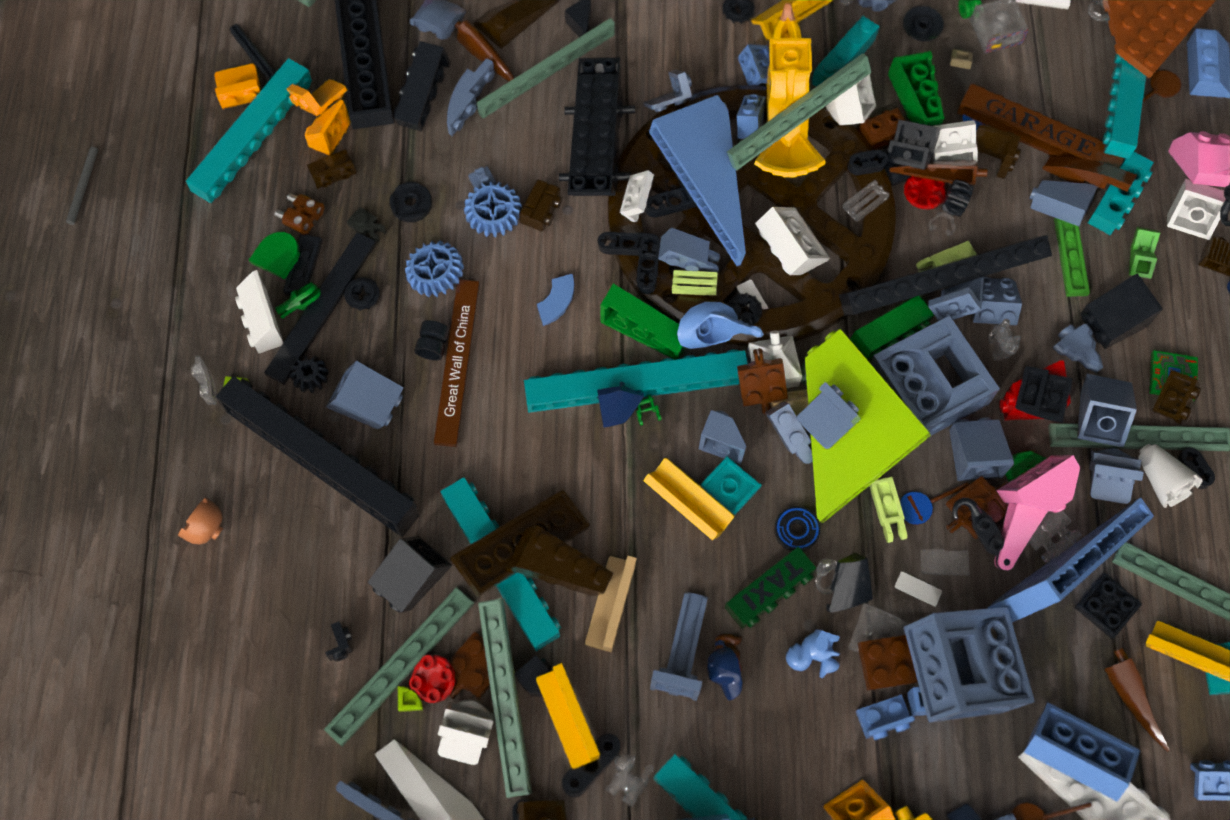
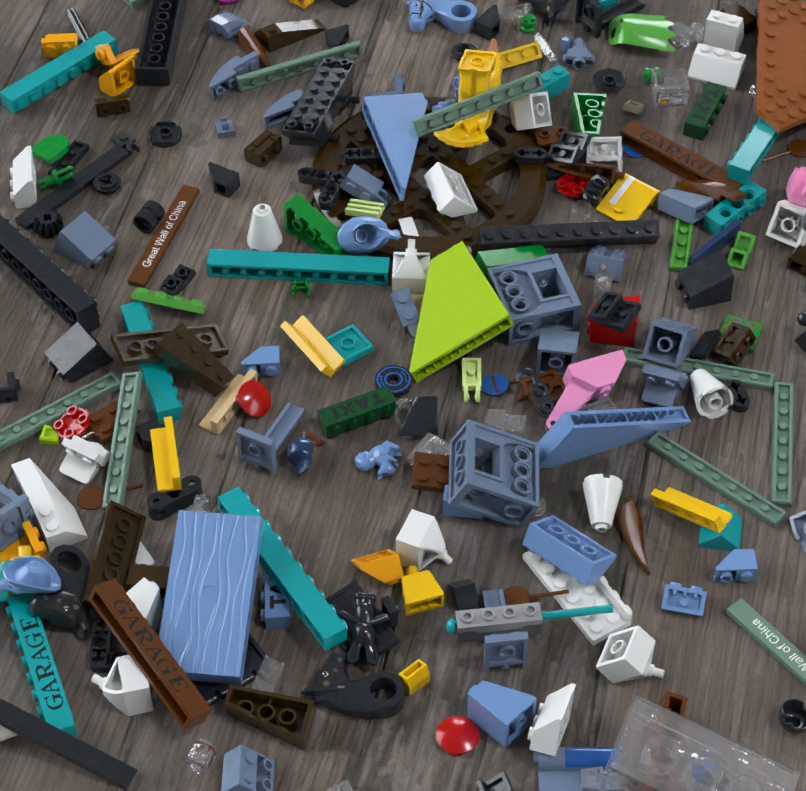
camera: 15 degrees right, 20 degrees down
reddish brown piece [274,193,325,234] -> none
black wedge [393,41,451,132] -> none
medium blue gear [405,240,464,297] -> none
medium blue gear [464,181,522,238] -> none
medium blue tile [537,274,574,326] -> none
dark blue slope [597,381,644,428] -> none
white bracket [620,171,654,222] -> none
sand blue slope [699,410,746,465] -> none
black gear [728,292,763,325] -> none
reddish brown plate [737,348,788,415] -> none
sand blue bracket [797,382,861,449] -> none
clear tile [842,180,889,222] -> none
medium blue bracket [855,694,915,741] -> none
sand blue bracket [928,277,984,321] -> none
dark brown bracket [976,125,1021,179] -> none
sand blue rock [1053,323,1103,373] -> none
black tile [1075,573,1142,639] -> none
none -> reddish brown piece [77,483,143,510]
none -> bright green wing [131,287,207,314]
none -> black slope [159,264,196,296]
none -> black slope [208,162,240,198]
none -> red dish [236,380,271,418]
none -> medium blue slope [241,346,280,376]
none -> white cone [247,204,282,252]
none -> sand blue slope [263,89,303,130]
none -> white piece [396,509,453,571]
none -> white cone [583,474,623,533]
none -> yellow door [596,173,661,221]
none -> dark green brick [683,81,728,140]
none -> dark blue tile [689,219,741,266]
none -> black tile [689,329,721,360]

